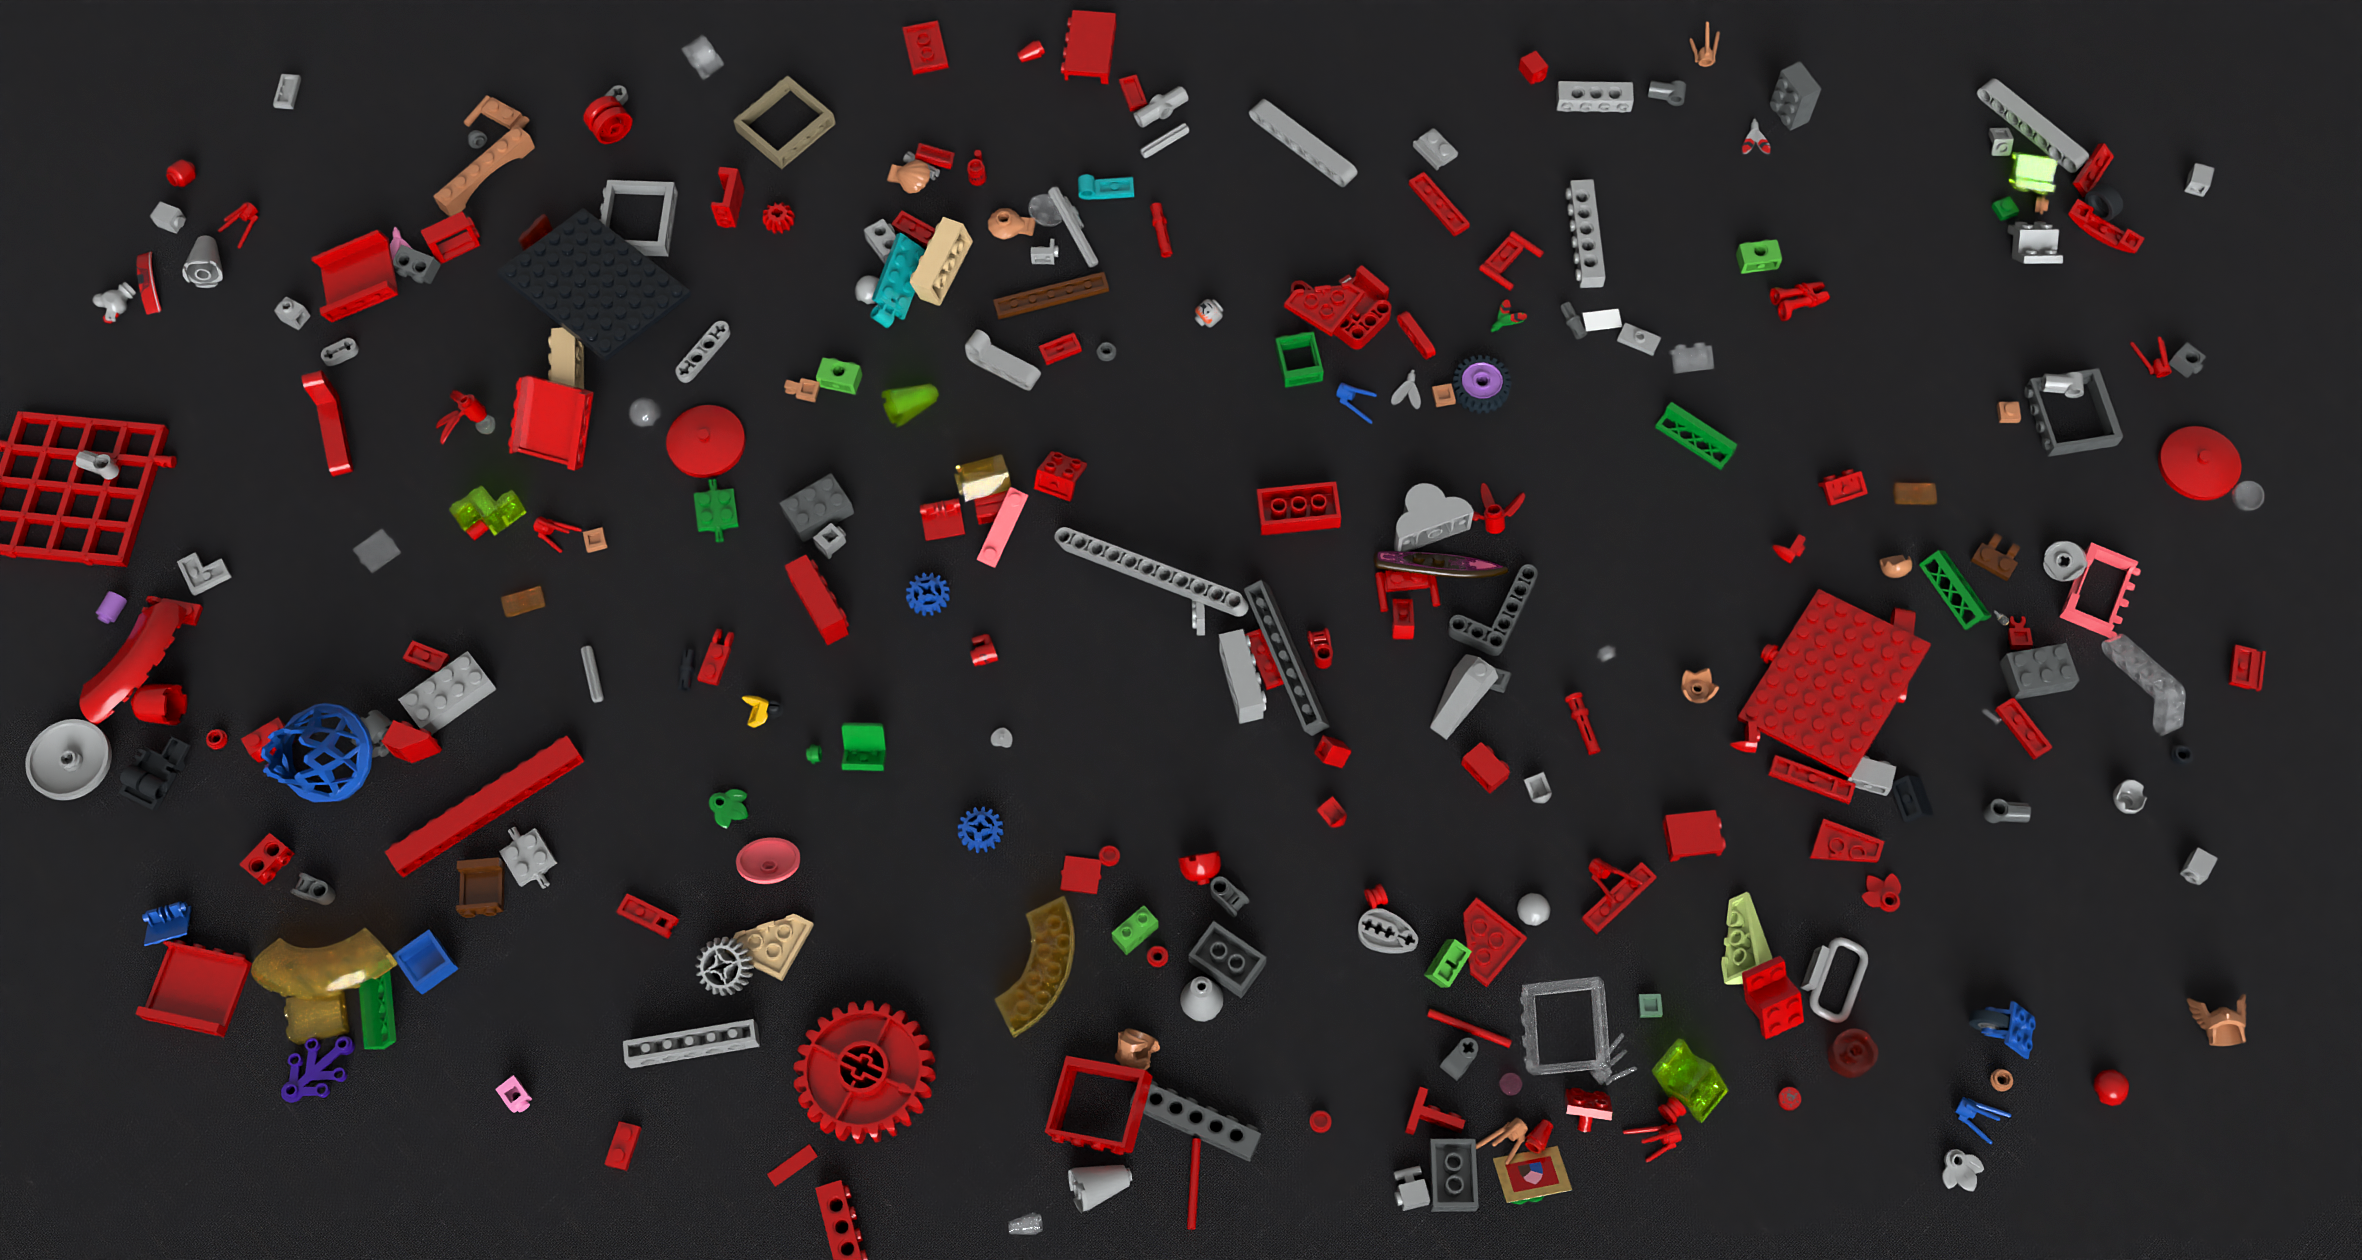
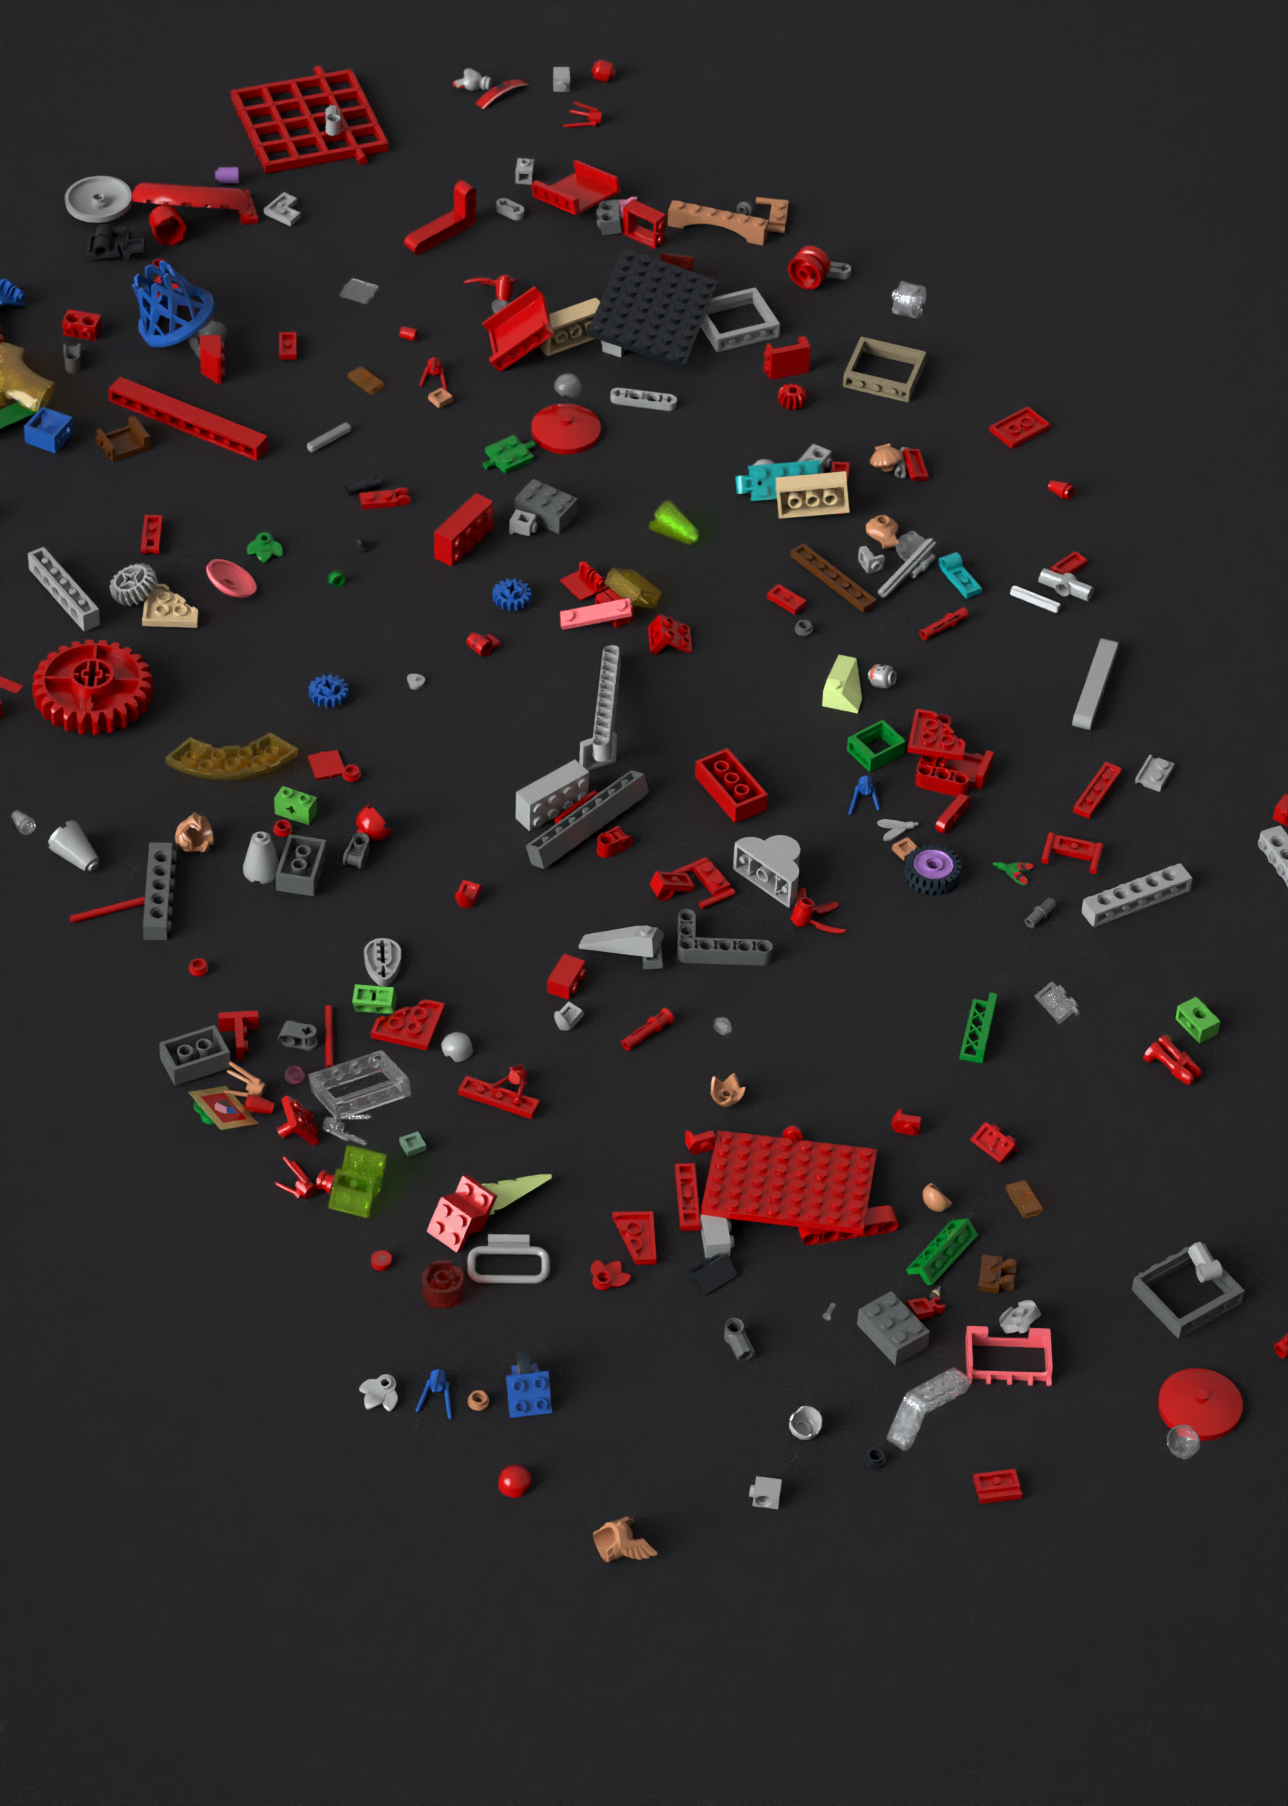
camera: 60 degrees right, 20 degrees down
light grey cone [182,236,223,288] -> none
light grey plate [273,74,301,109] -> none
light grey brick [398,651,496,735] -> none
clear neon green bracket [449,485,527,536] -> none
light grey plate [499,827,557,889] -> none
yellow plate [742,696,769,728] -> none
nougat plate [784,378,820,402] -> none
bright green brick [816,358,862,395] -> none
green bracket [842,723,887,771] -> none
light grey beam [965,330,1041,390] -> none
red piece [967,150,987,186] -> none
red window [1045,1056,1153,1155] -> none
red panel [1061,10,1117,84] -> none
red panel [1314,735,1352,768] -> none
red wheel [1364,884,1388,909] -> none
dark brown piece [1373,551,1508,578] -> none
light grey brick [1393,1166,1430,1211] -> none
white sticker [1582,309,1622,331] -> none
light grey plate [1617,323,1661,356] -> none
red panel [1662,810,1726,862] -> none
red plate [1995,697,2052,760] -> none
nougat plate [1997,402,2021,423] -> none
none -> yellowish green wedge [822,655,862,713]

